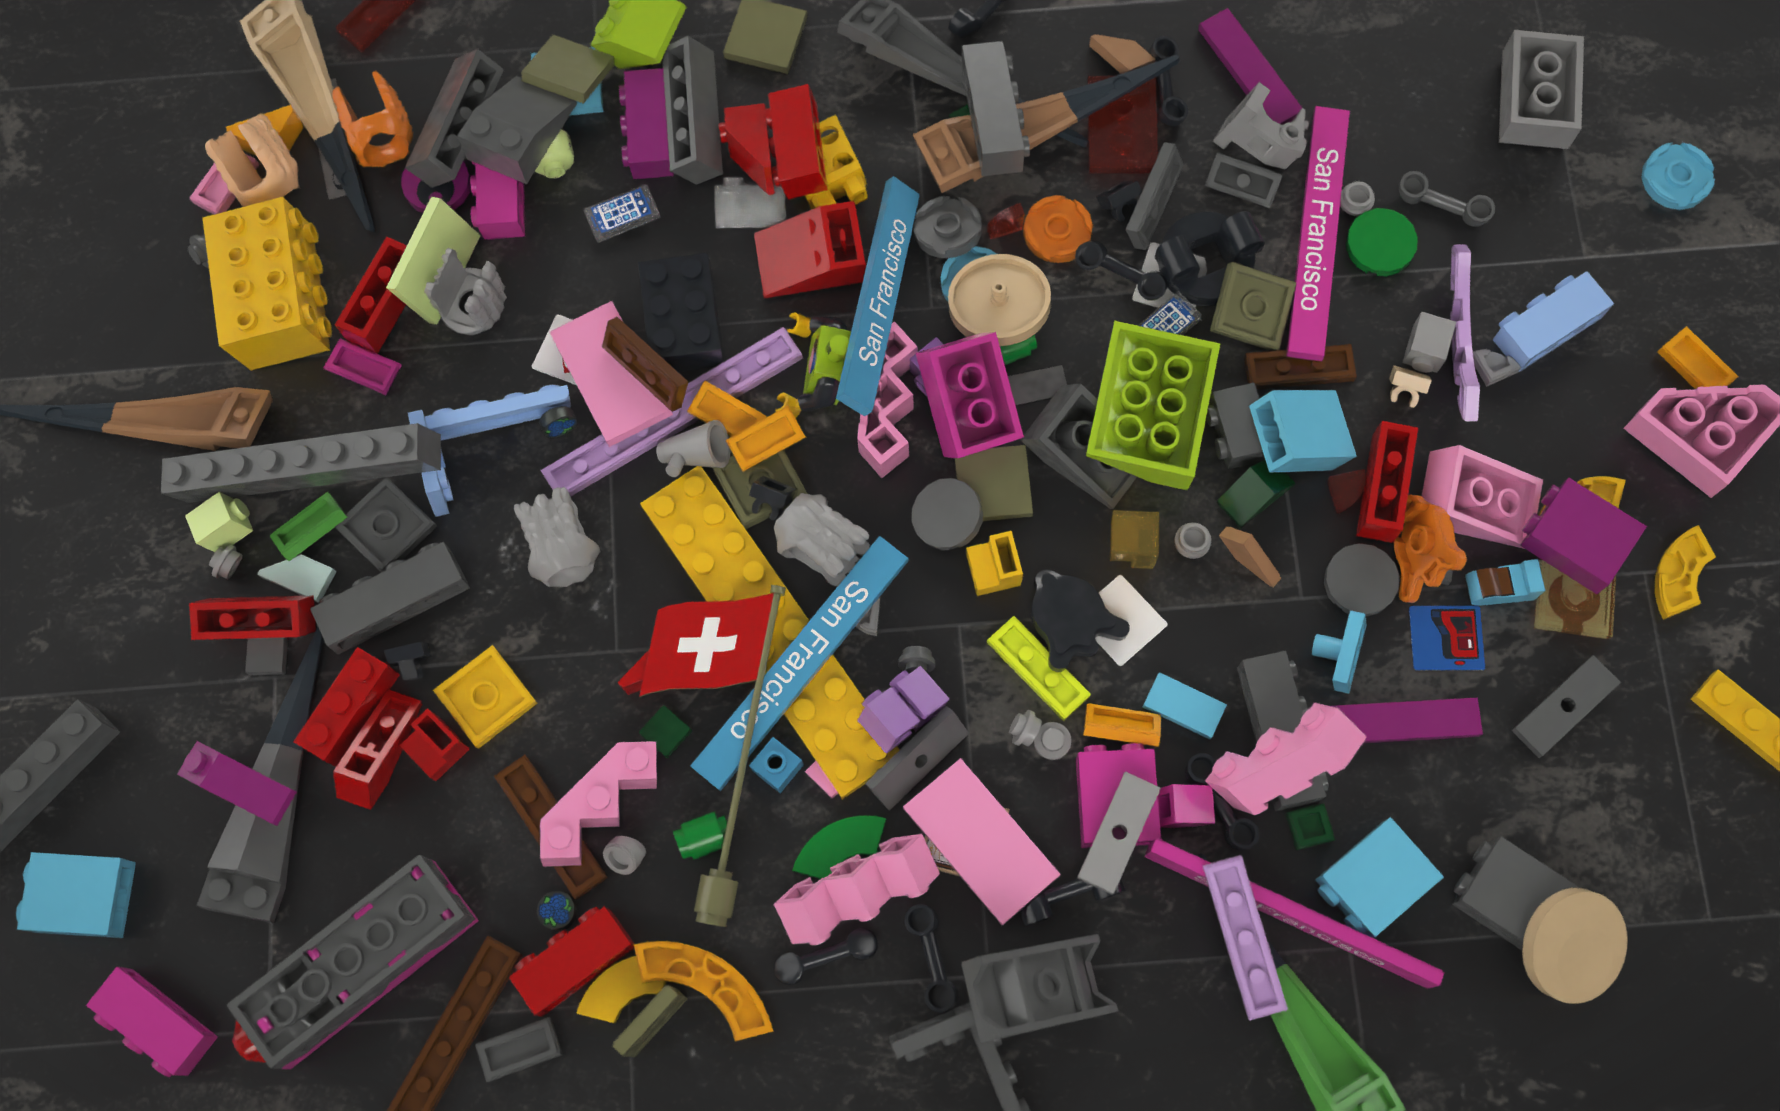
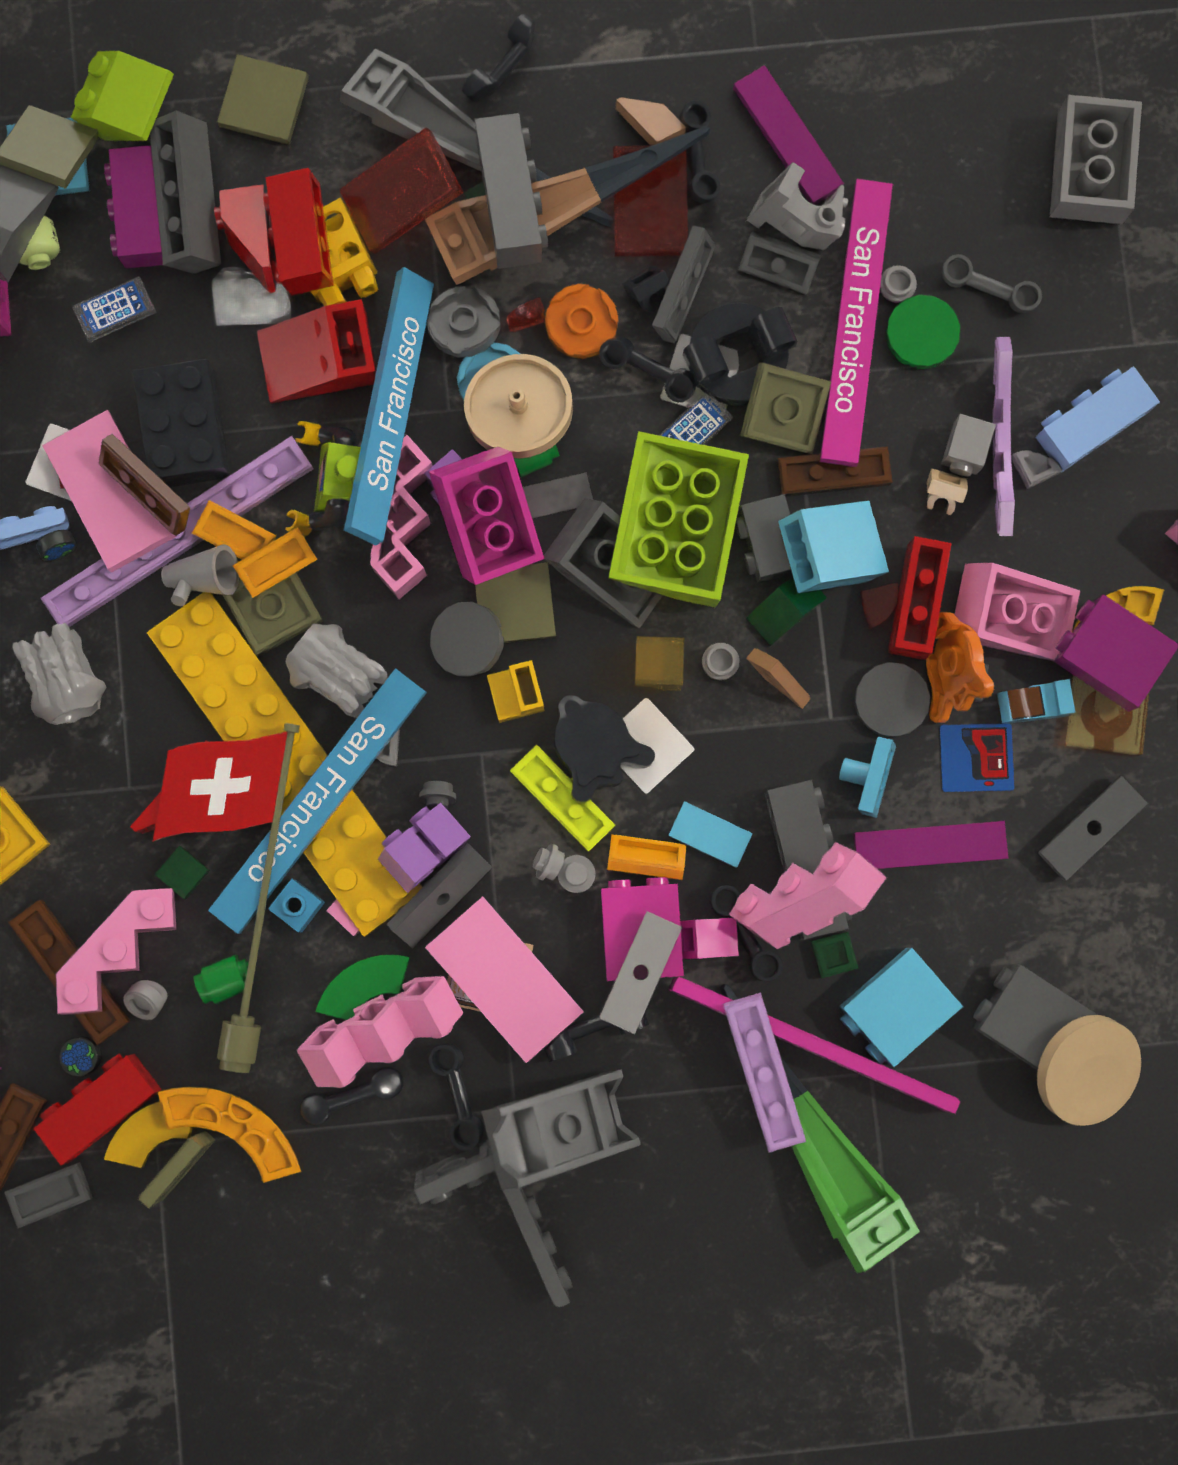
camera: 10 degrees left, 10 degrees up
black tile [749,476,796,521] -> none
none -> clear red tile [339,127,463,254]

